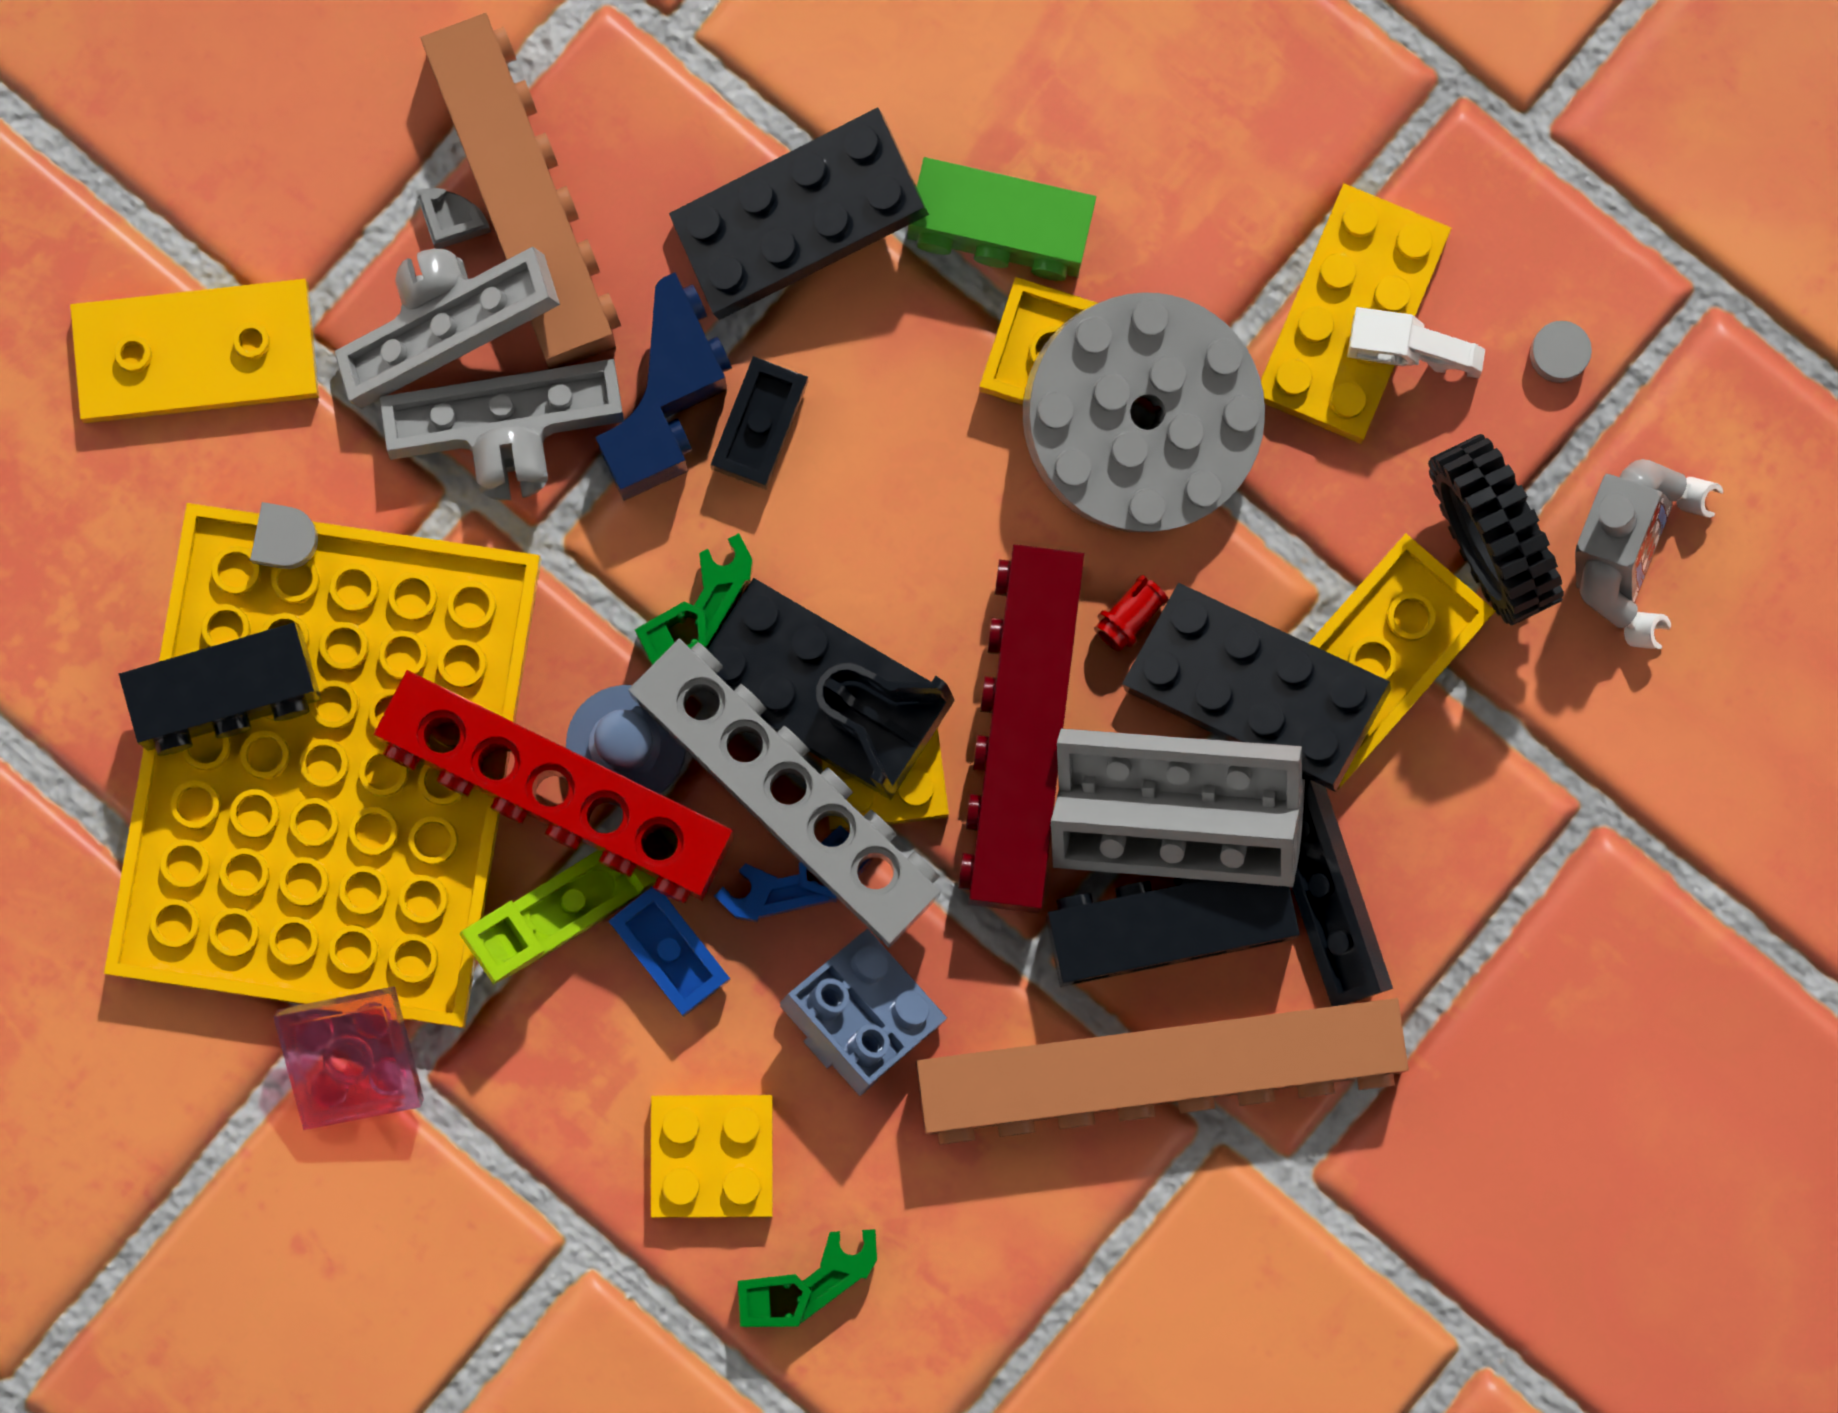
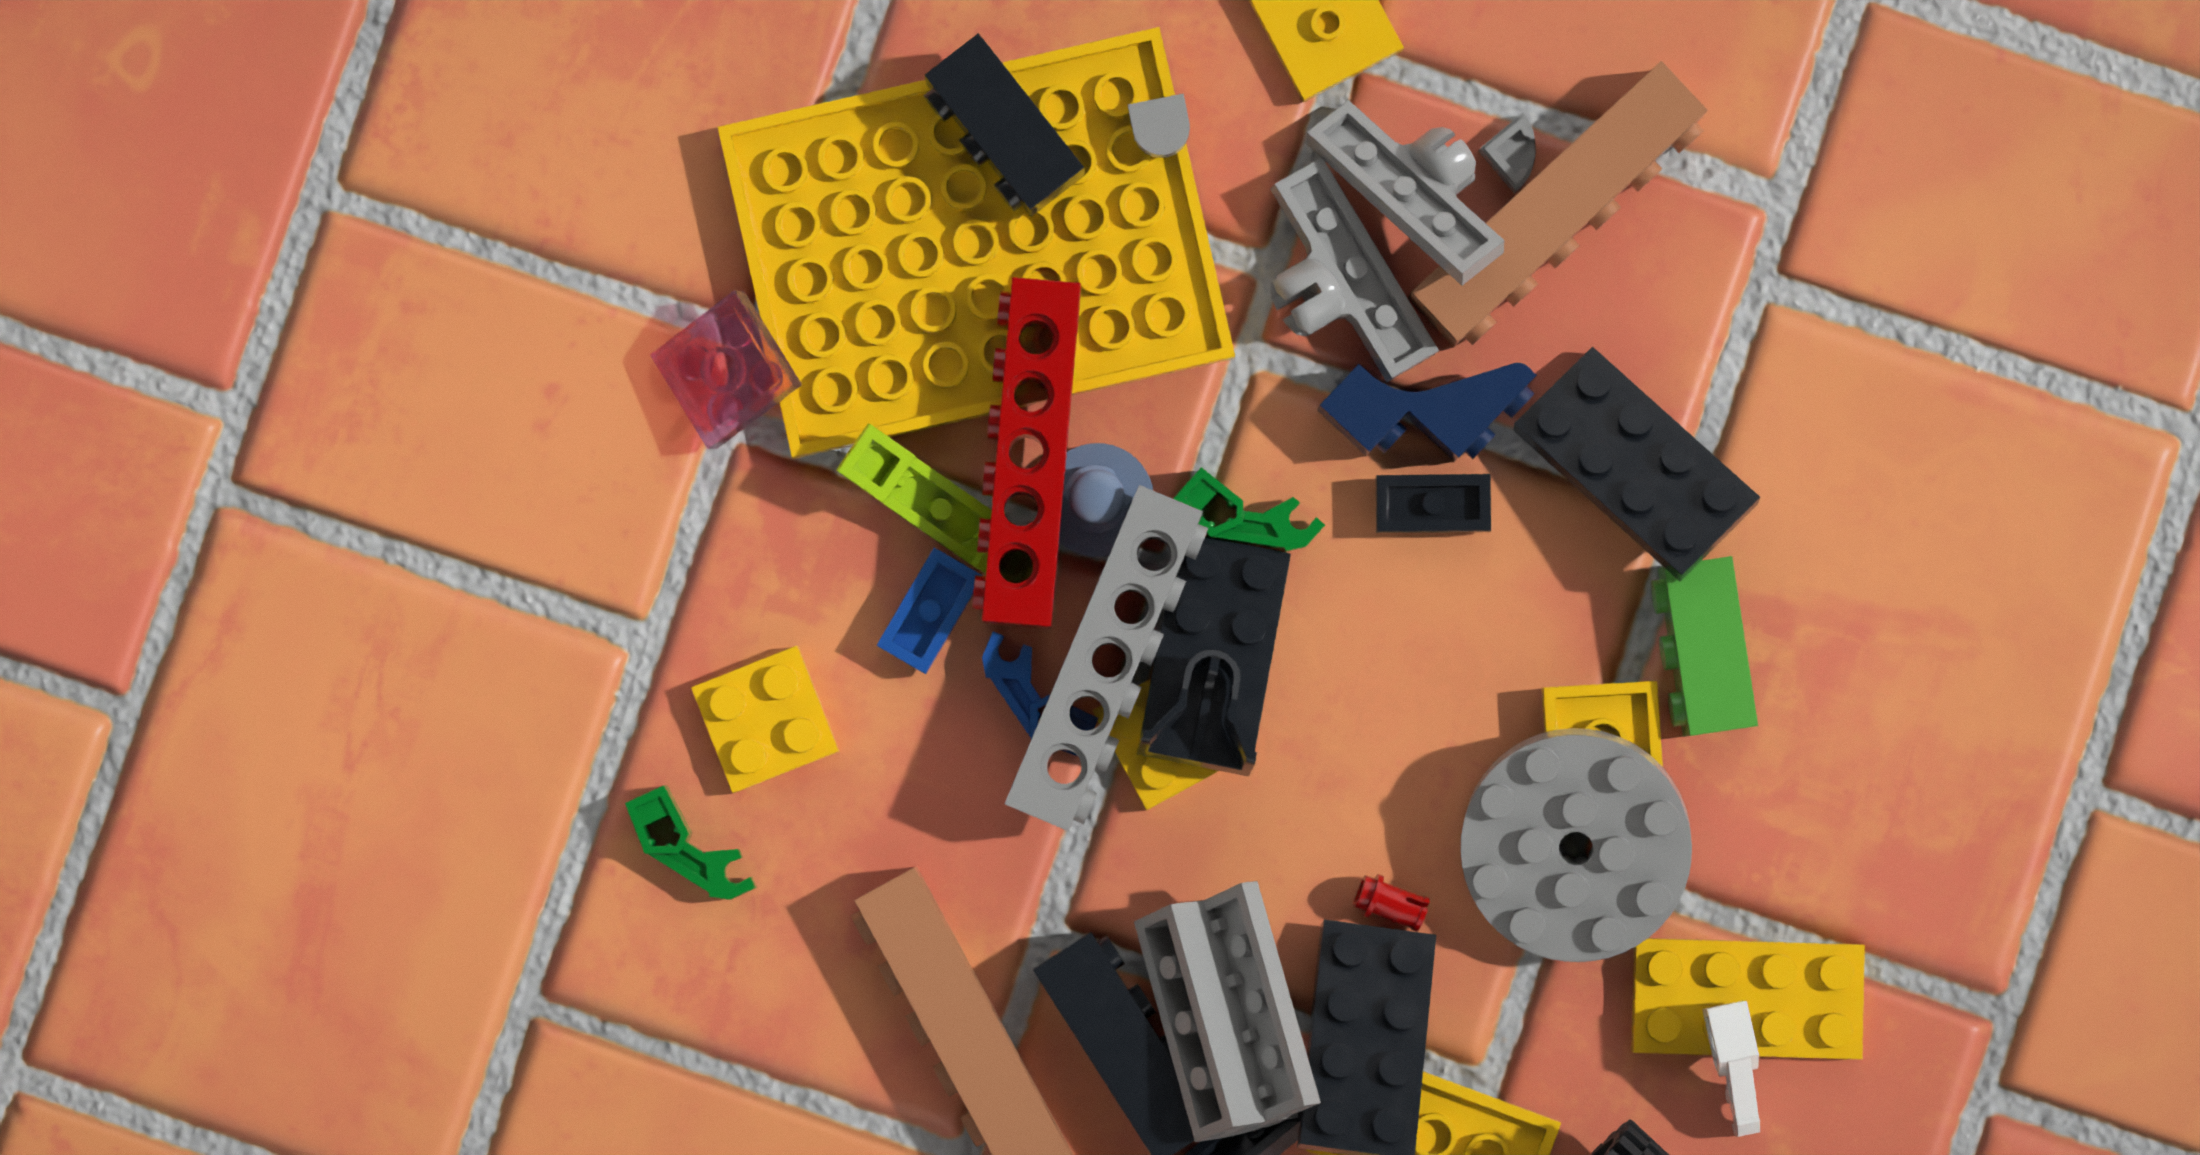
camera: 75 degrees right, 5 degrees up
sand blue plate [780,928,947,1096] -> none
dark red brick [958,544,1085,914] -> none

